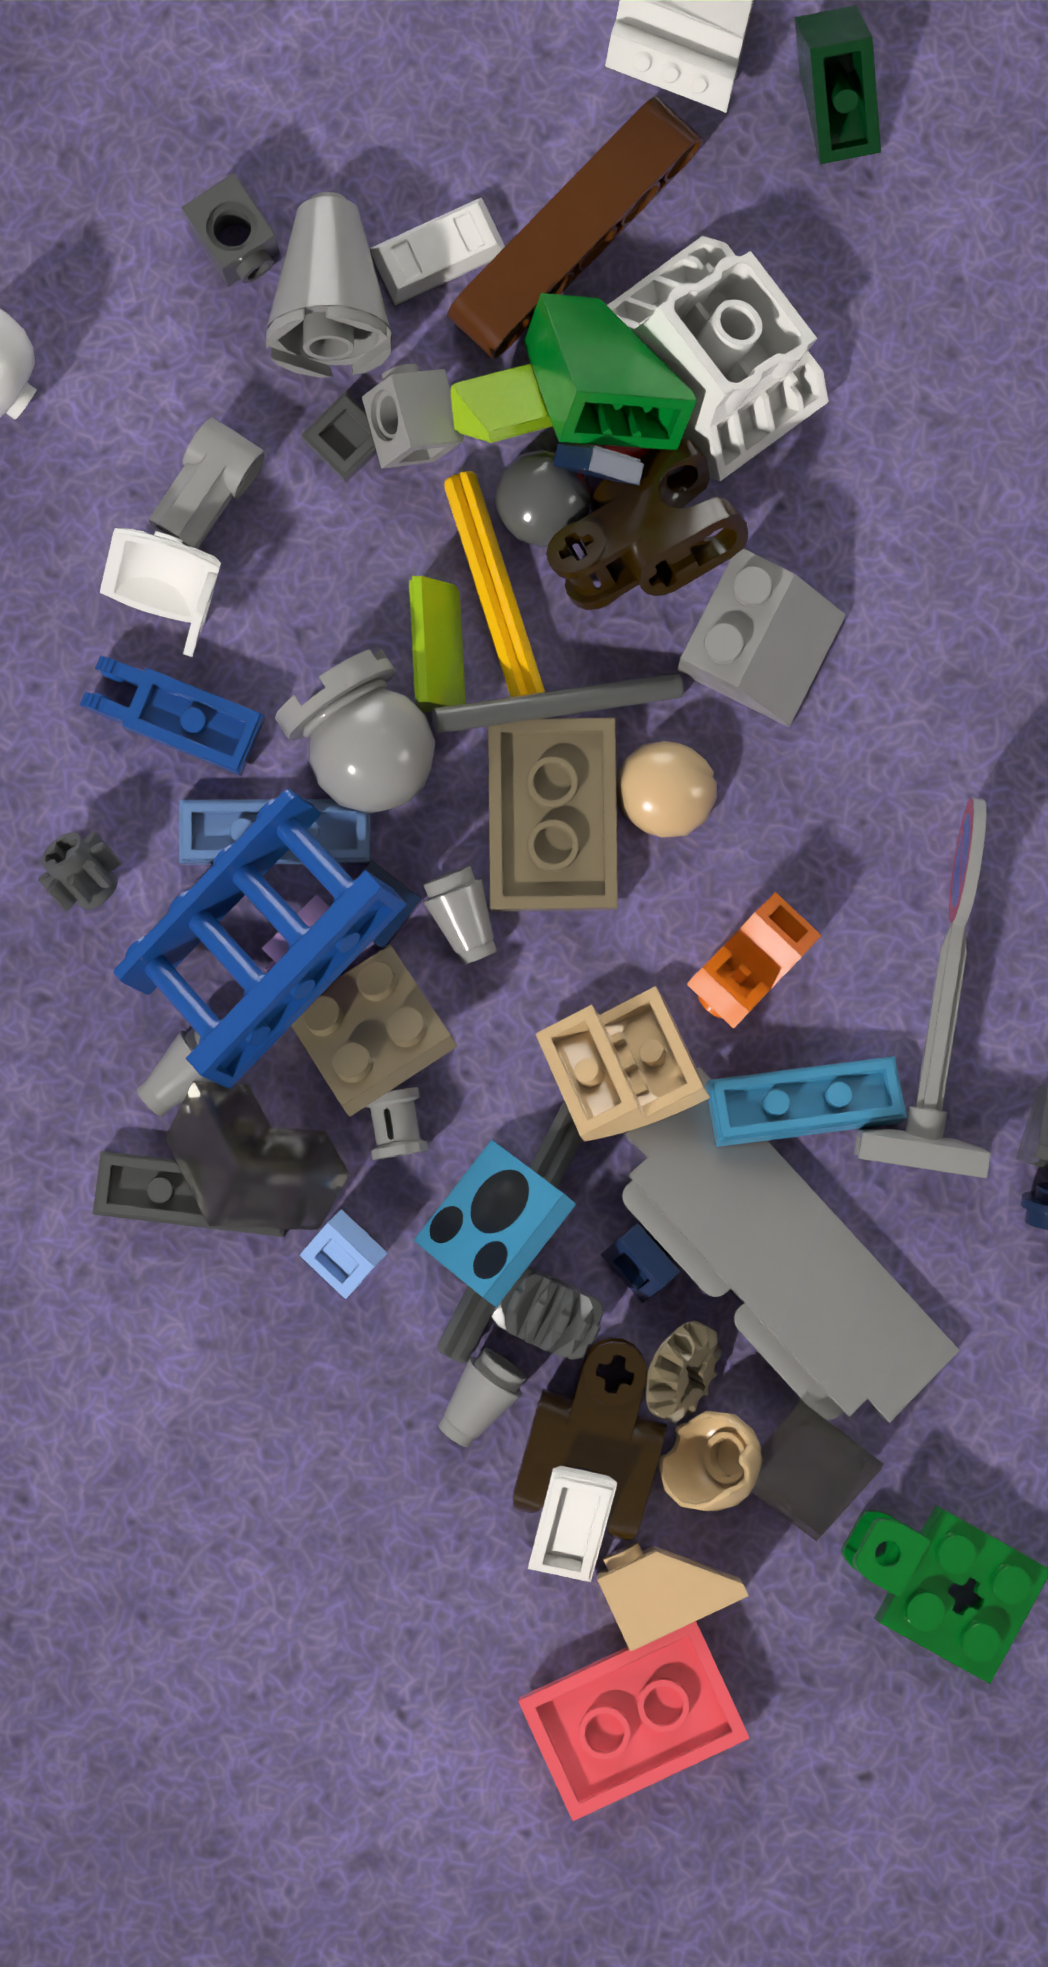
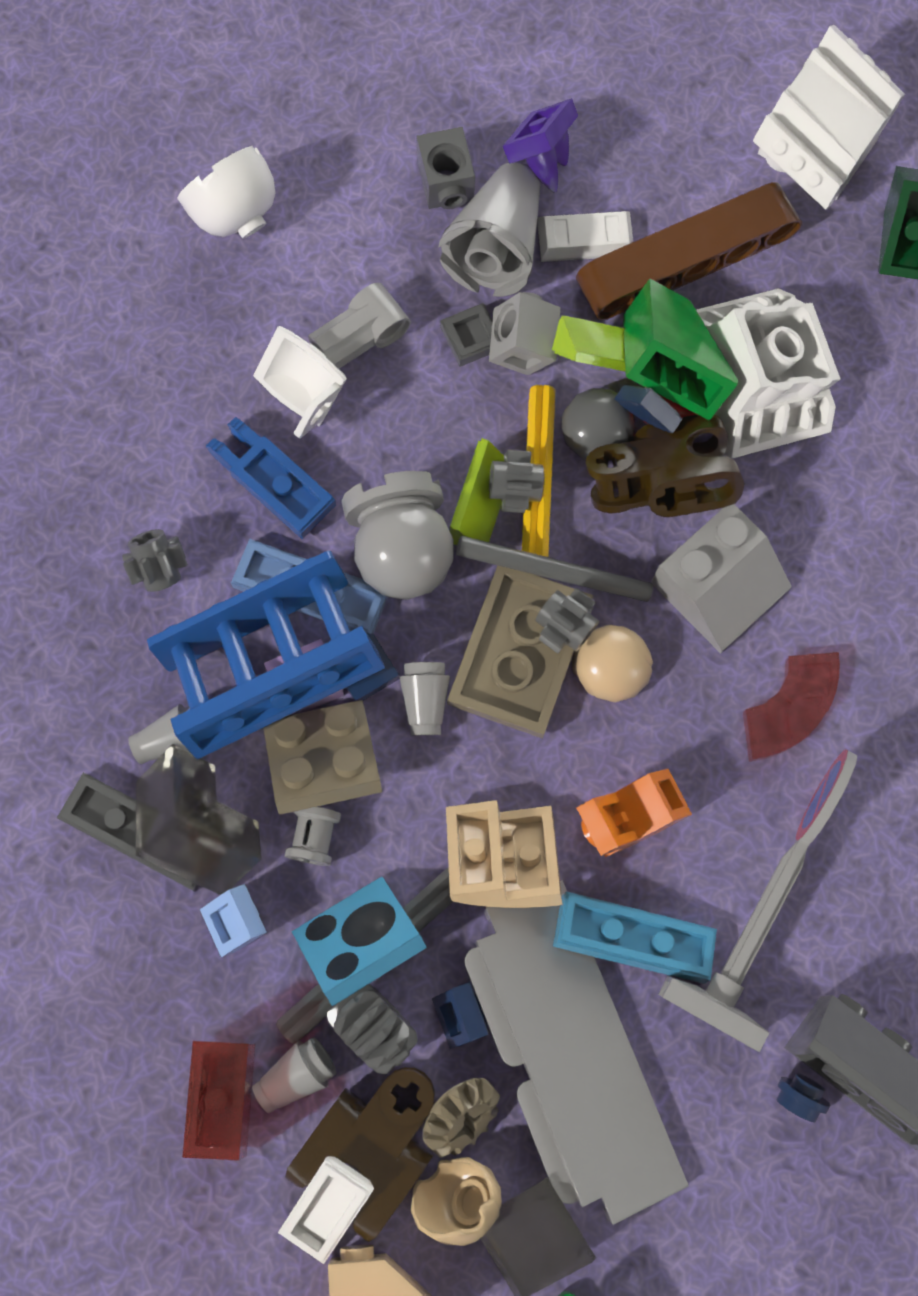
camera: 15 degrees right, 10 degrees down
none -> clear red brick [182,1041,256,1161]
none -> dark grey gear [489,450,544,513]
none -> dark purple tile [502,98,578,193]
none -> dark grey gear [535,588,599,654]
none -> clear red tile [743,652,840,762]

